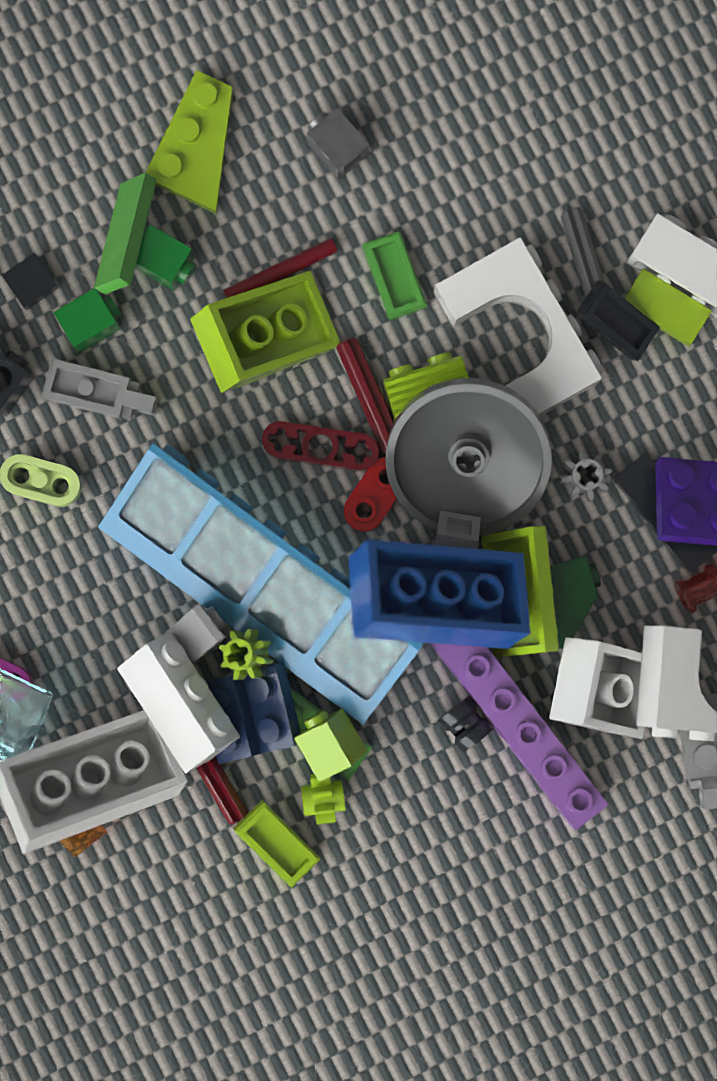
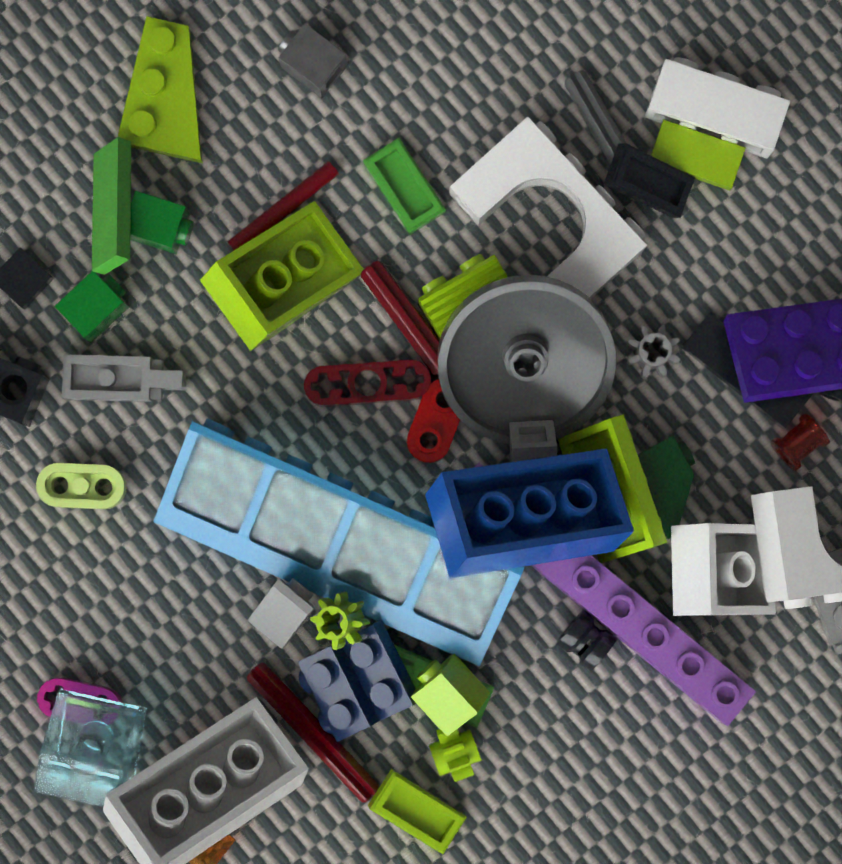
camera: 10 degrees left, 0 degrees up
white brick [117,633,240,773] -> none

